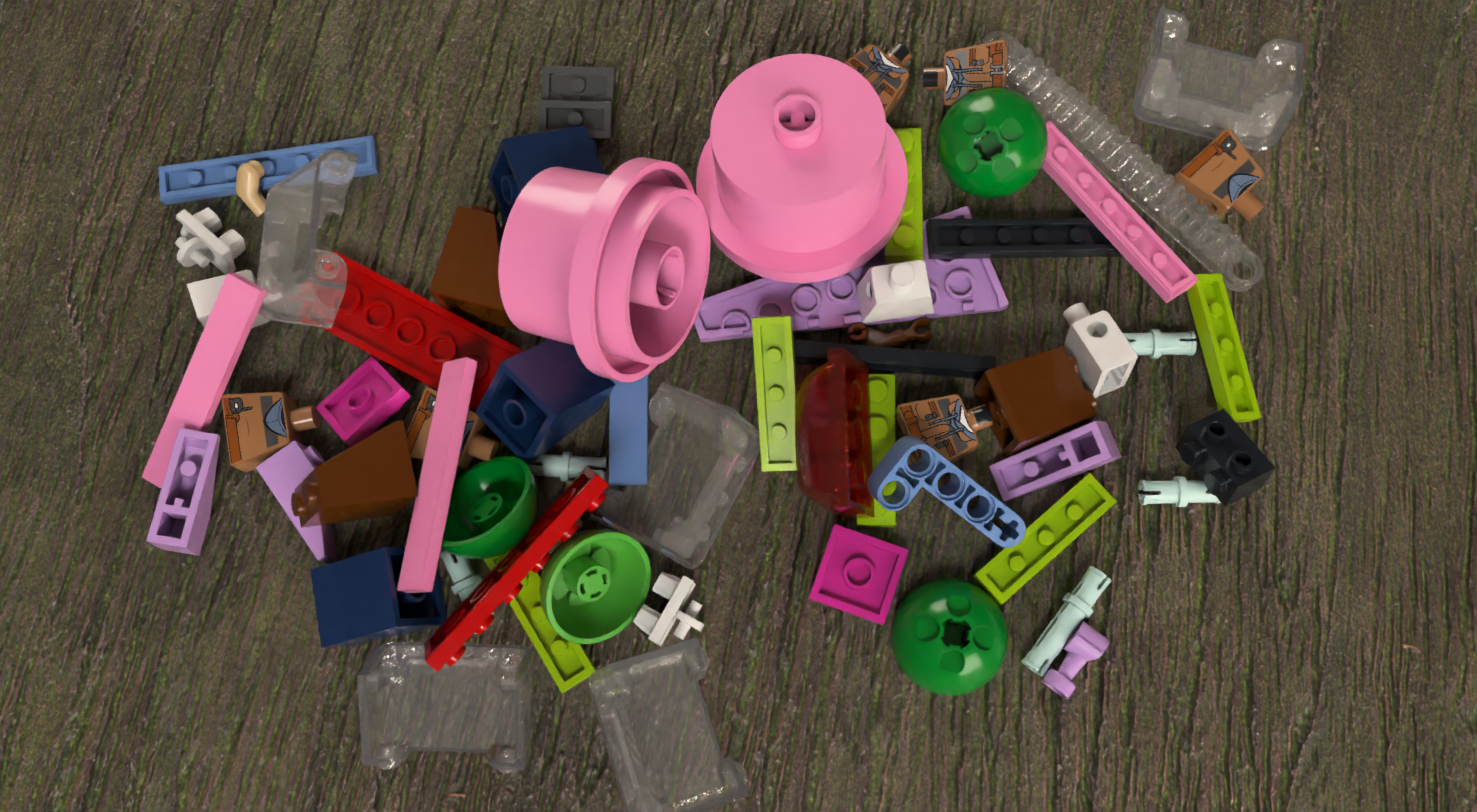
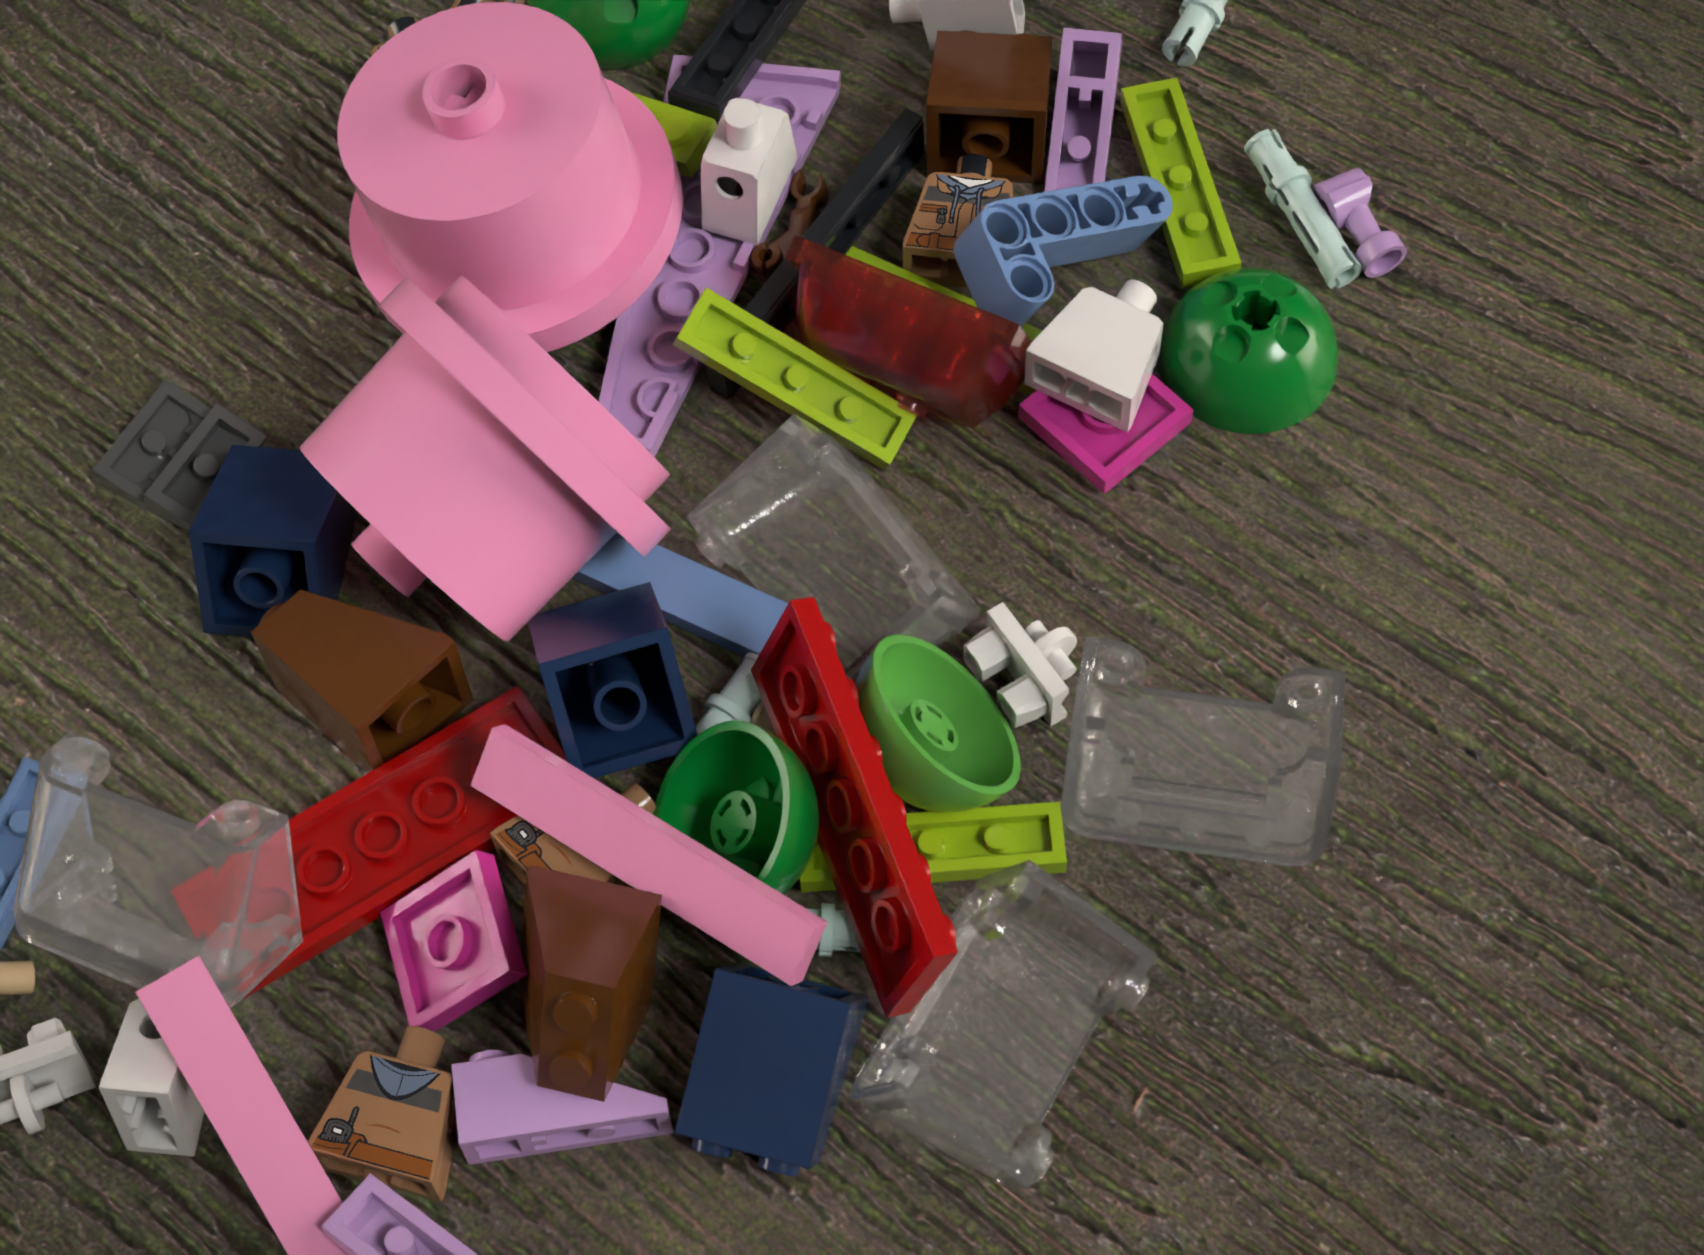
camera: 65 degrees left, 15 degrees down
none -> white torso [1024,280,1163,433]

